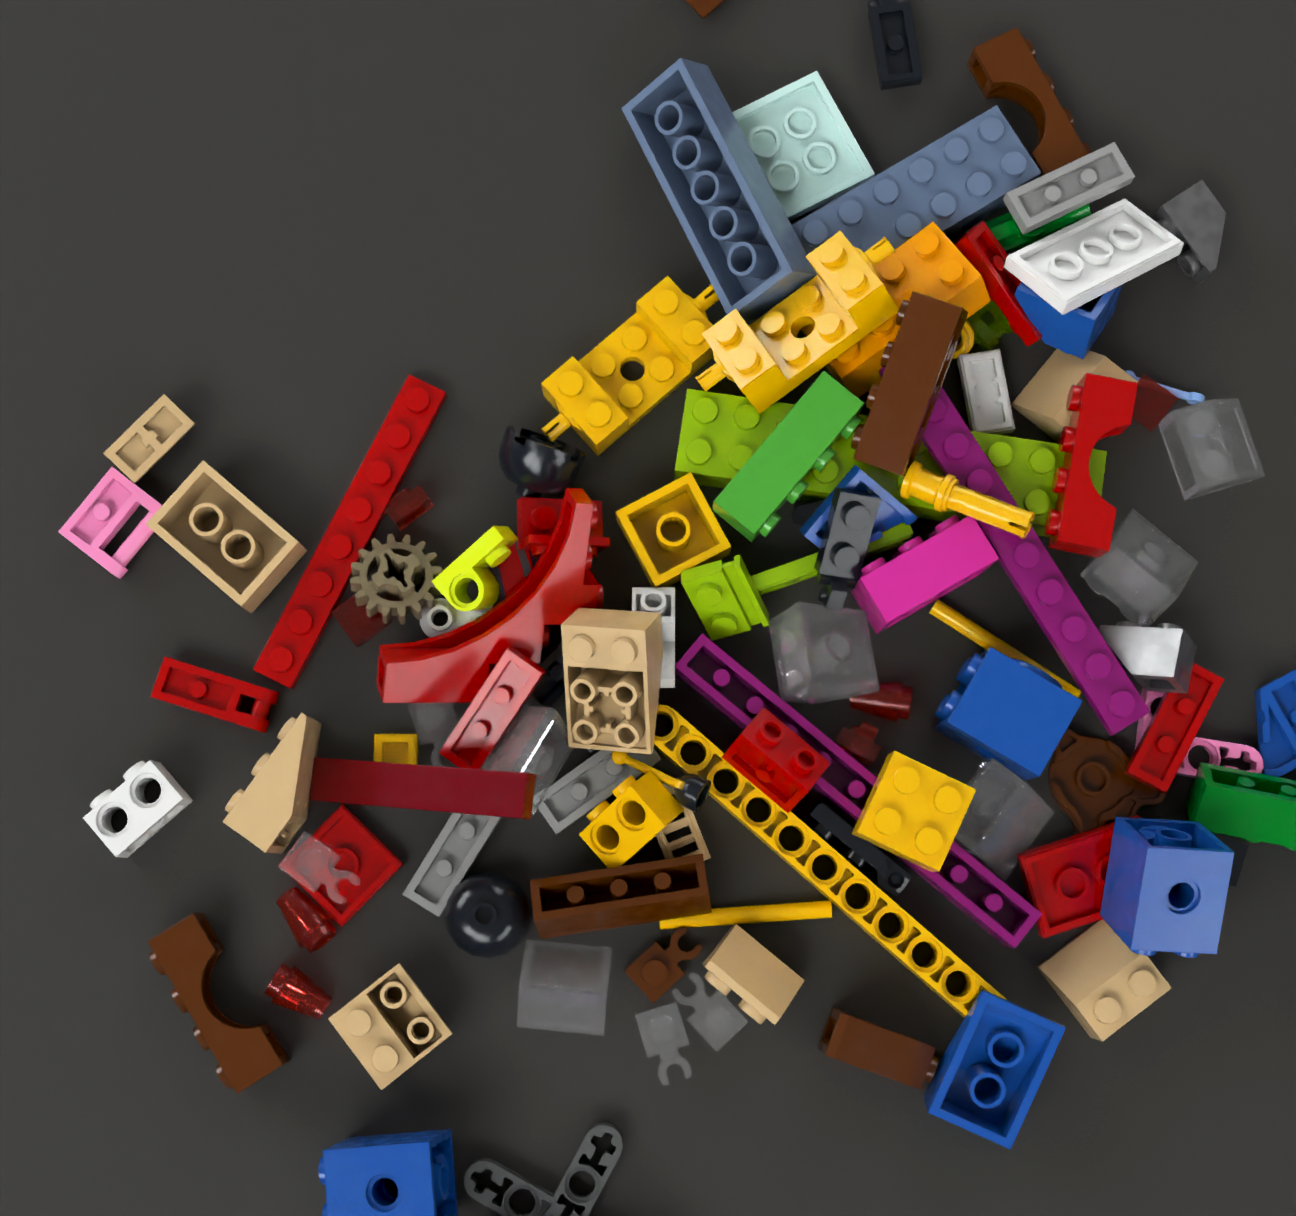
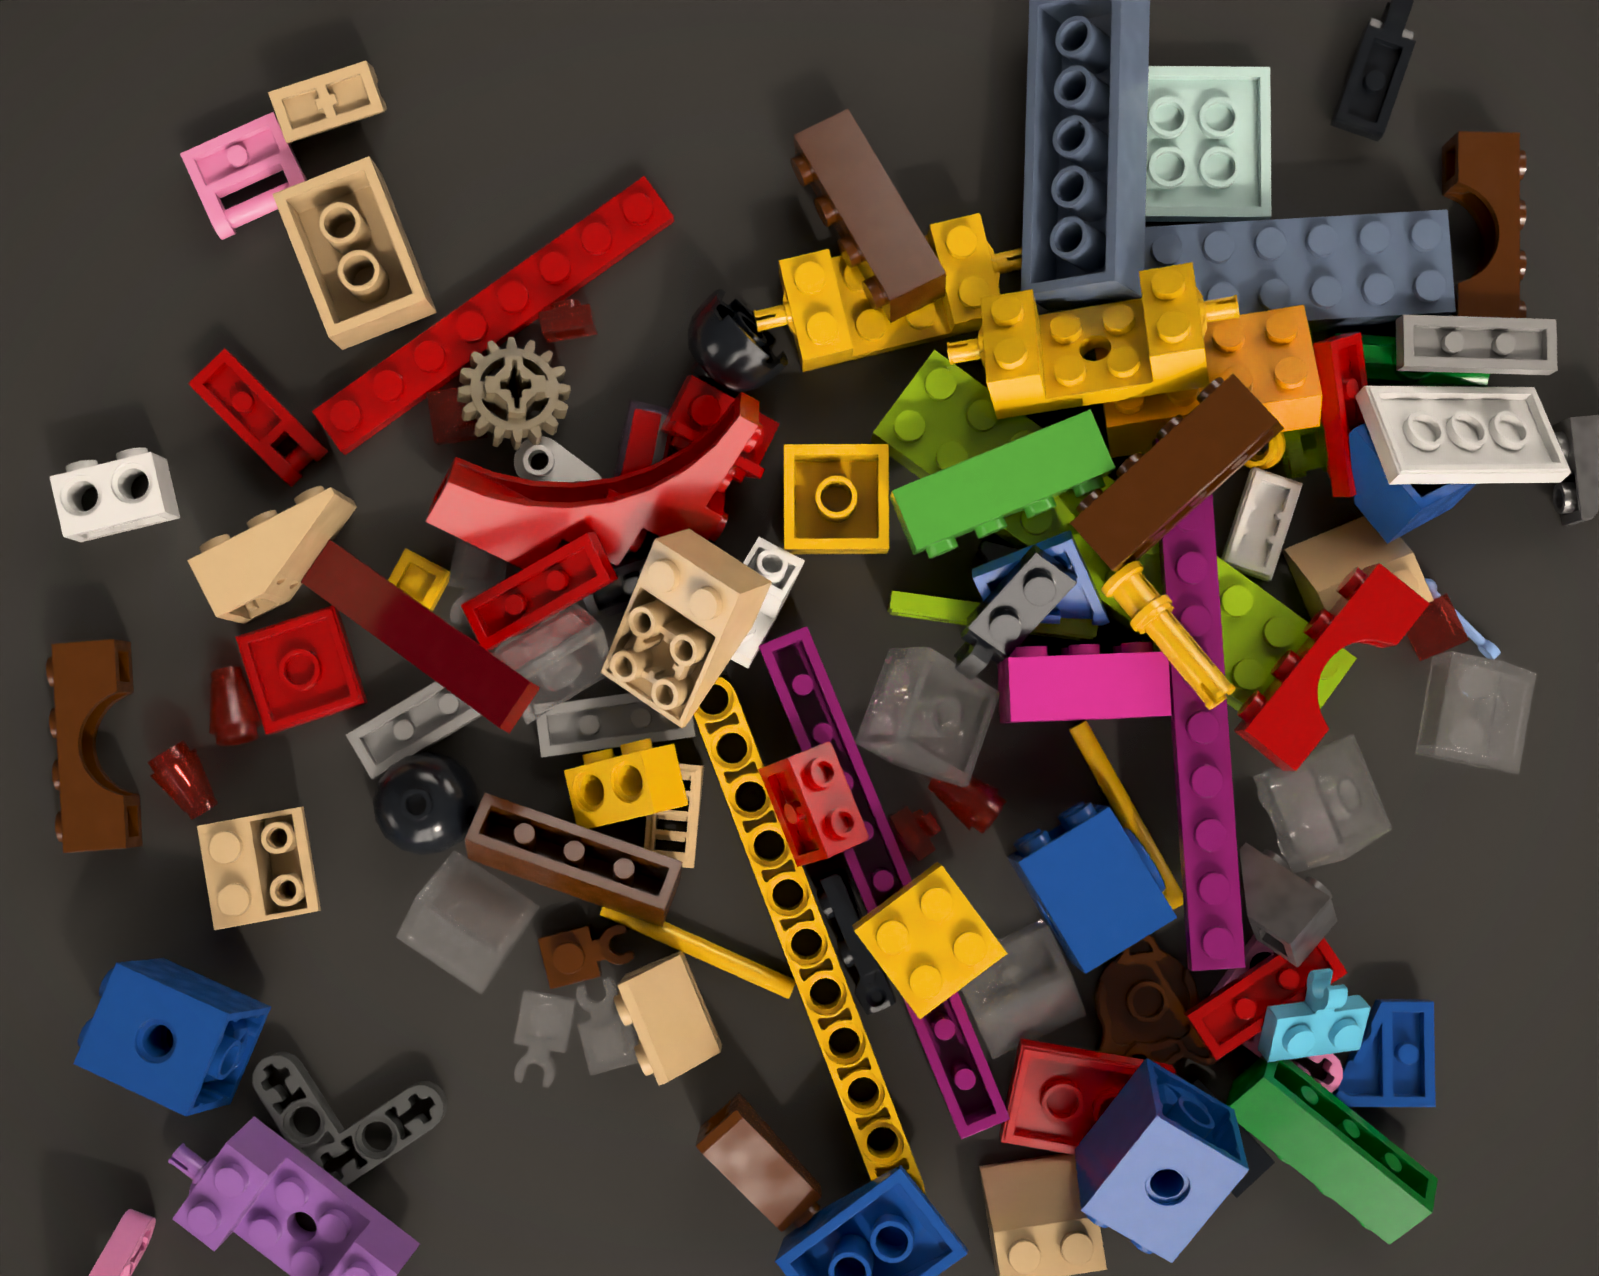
camera: 25 degrees right, 5 degrees up
clear plate [278,831,361,904] -> none
neon yellow plate [431,526,519,611] -> none
hinge [611,751,711,812] -> none
lime plate [681,555,769,641] -> none
none -> reddish brown brick [790,109,946,323]
none -> medium azure plate [1258,968,1371,1062]

